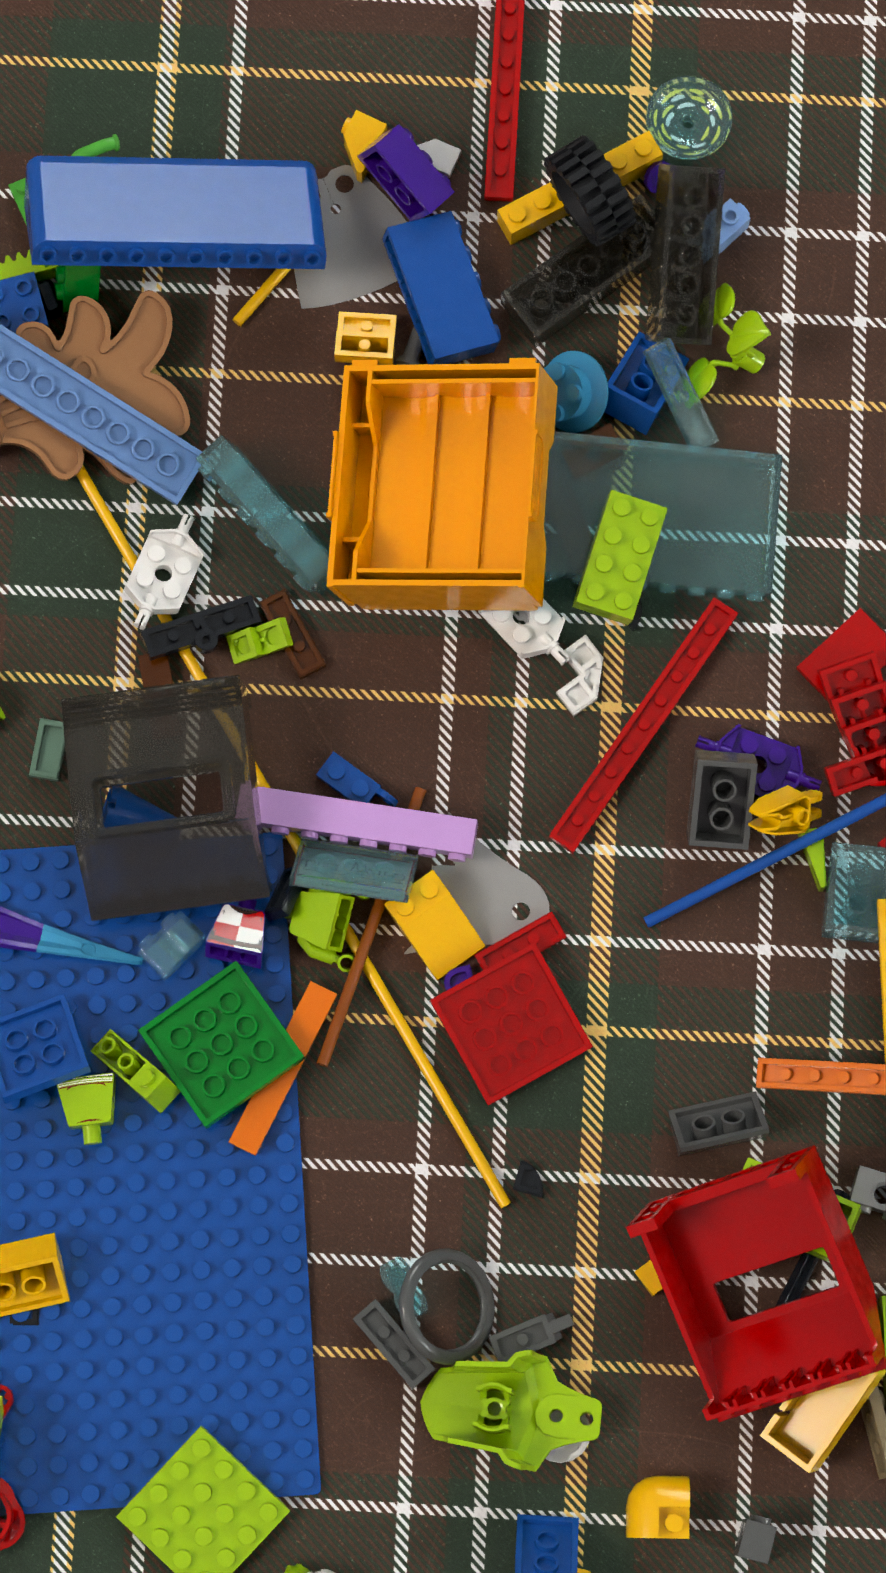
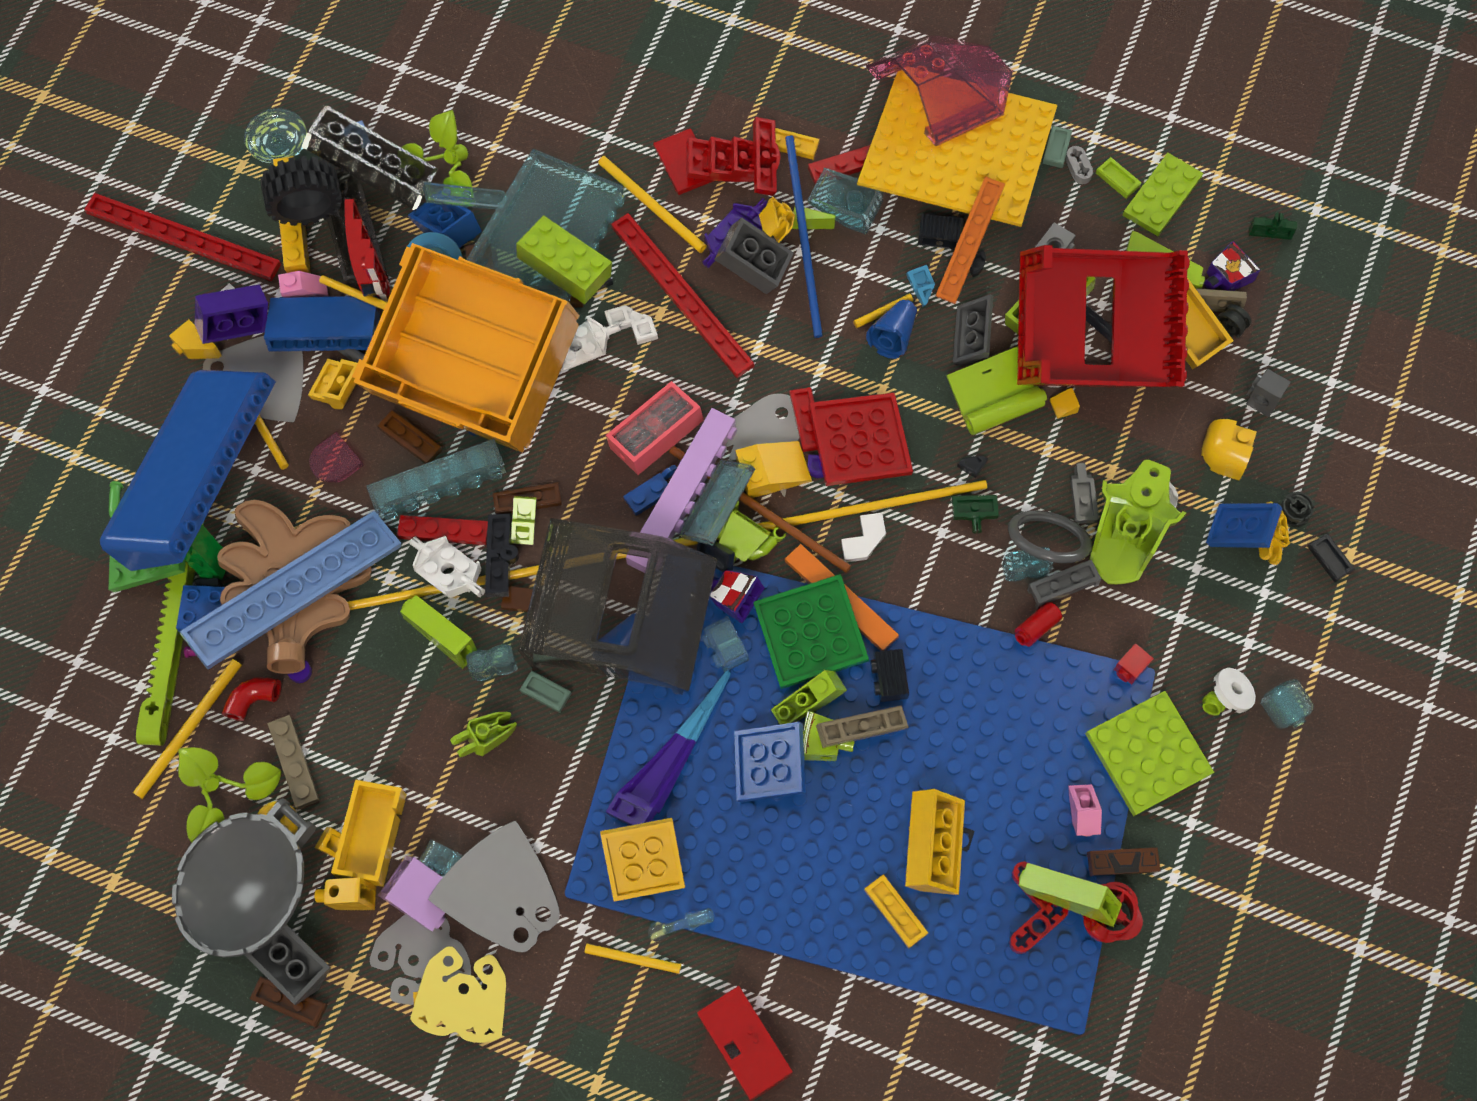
camera: 70 degrees left, 10 degrees down
none -> bright pink slope [278,271,329,298]
none -> clear pink tile [309,432,363,483]
none -> yellow bar [319,275,387,310]
none -> red slope [345,199,390,302]
none -> reddish brown plate [378,411,442,466]
none -> red plate [397,515,488,545]
none -> lime slope [400,595,478,669]
none -> clear light blue brick [466,644,518,681]
none -> yellow piece [598,156,707,253]
none -> brick [606,381,704,475]
none -> dark tan plate [816,705,909,748]
none -> white tile [841,513,886,562]
none -> yellow bar [853,293,913,328]
none -> blue cone [866,300,917,359]
none -> black brick [870,649,909,702]
none -> dark azure slope [906,265,935,307]
none -> black brick [918,213,964,249]
none -> lime door [946,346,1047,435]
none -> dark green plate [952,495,999,534]
none -> black tile [970,250,986,277]
none -> red brick [1015,602,1062,647]
none -> bright pink slope [1068,784,1102,837]
none -> reddish brown tile [1087,847,1161,876]
none -> red brick [1114,643,1154,685]
none -> pearl dark grey wheel [1217,304,1252,338]

